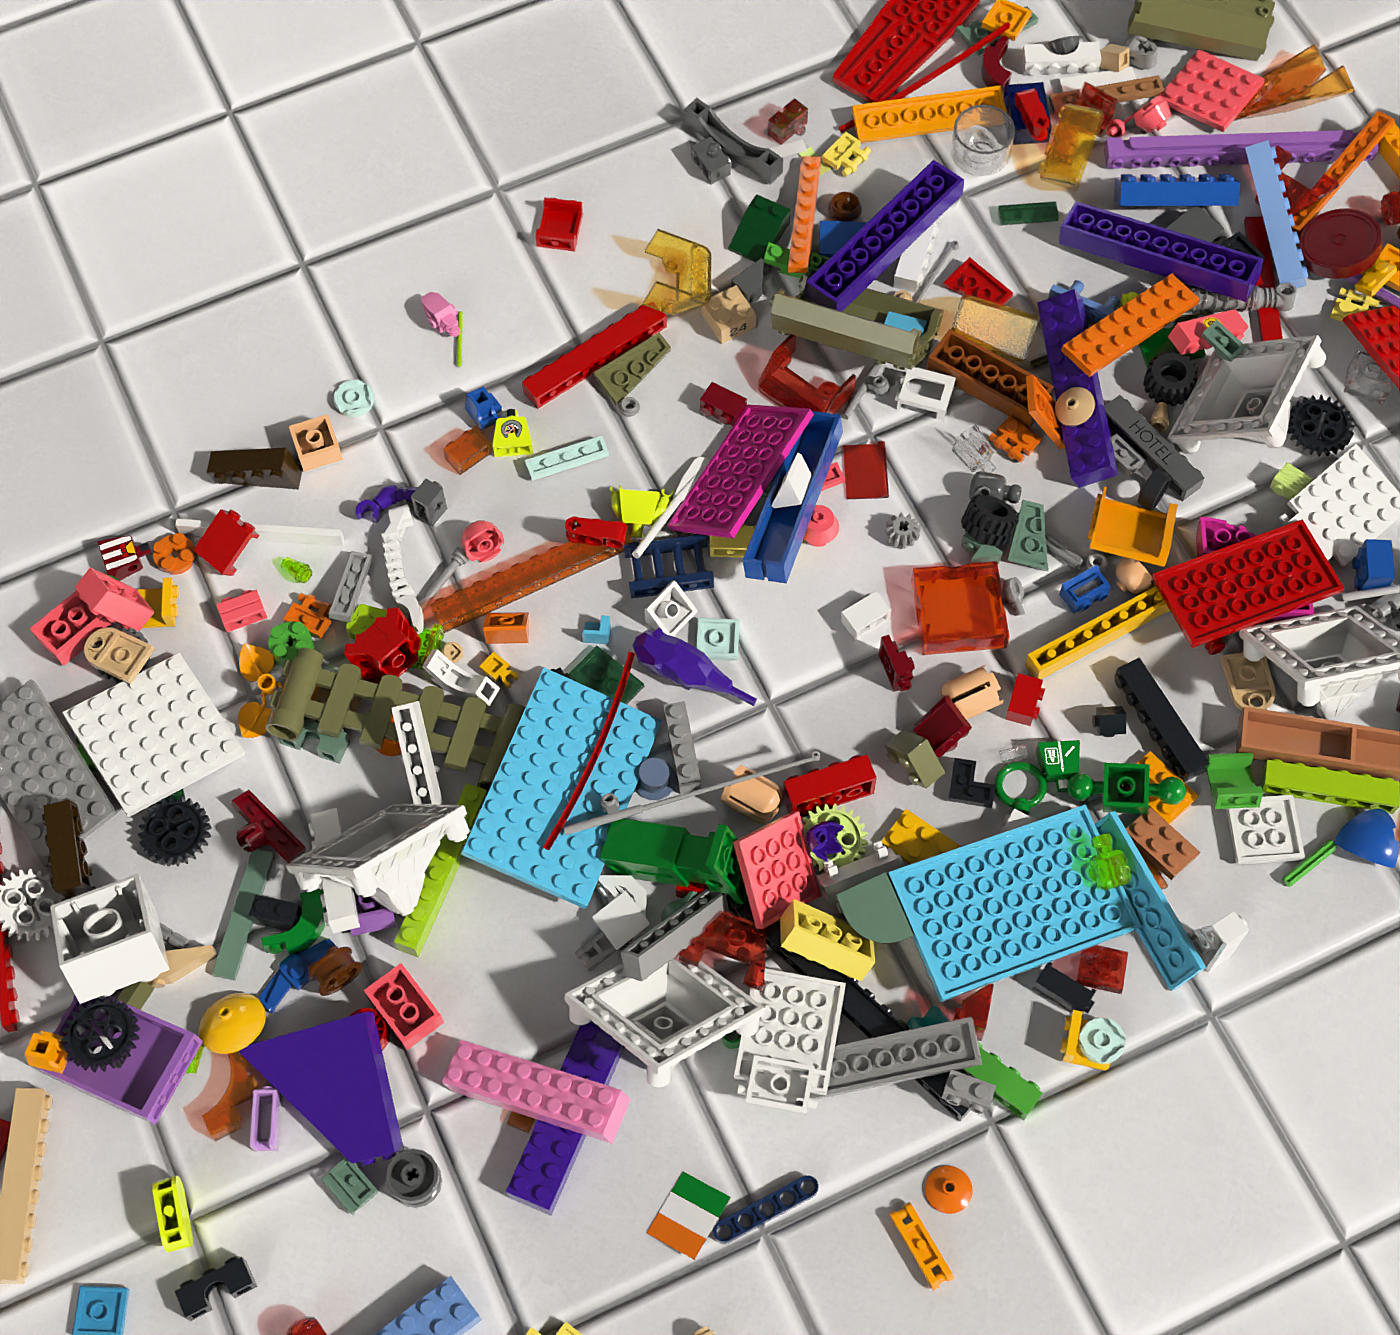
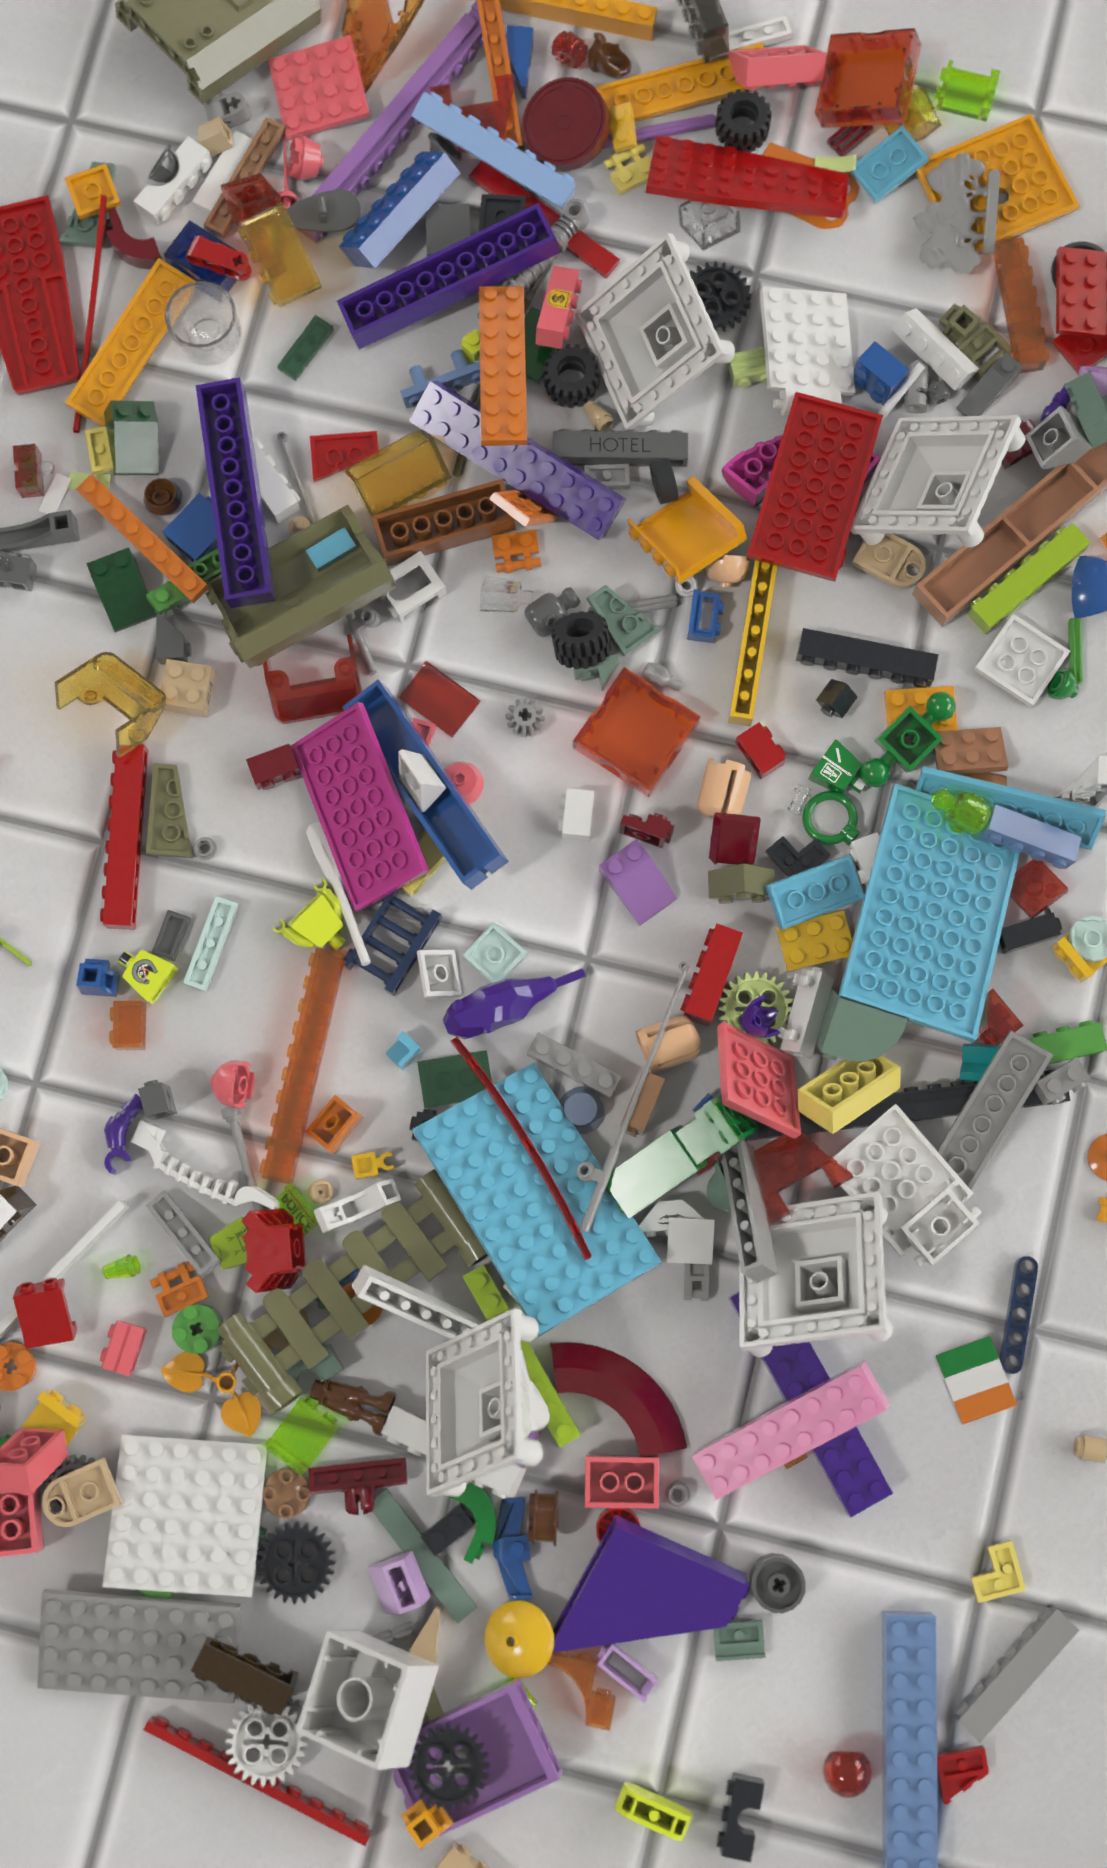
camera: 50 degrees left, 15 degrees up
red piece [565,516,627,549] -> none
tan dish [1055,387,1095,426] -> none
sand green slope [1201,320,1246,362] -> none
bright green panel [1206,753,1263,809] -> none
none -> slope [104,400,159,475]
none -> dark grey tile [152,910,191,962]
none -> medium nougat dish [262,1468,311,1519]
none -> clear neon green panel [264,1396,340,1476]
none -> dark grey shield [282,189,361,232]
none -> reddish brown piece [309,1379,396,1436]
none -> lavender slope [368,1550,431,1614]
none -> dark grey piece [428,132,462,165]
none -> blue slope [505,25,534,99]
none -> dark red brick [550,1342,687,1457]
none -> medium lavender slope [599,839,677,926]
none -> medium nougat brick [620,1071,665,1137]
none -> light grey plate [666,1481,690,1507]
none -> medium azure tile [765,854,864,930]
none -> medium blue brick [980,804,1082,869]
none -> green brick [1047,669,1079,700]

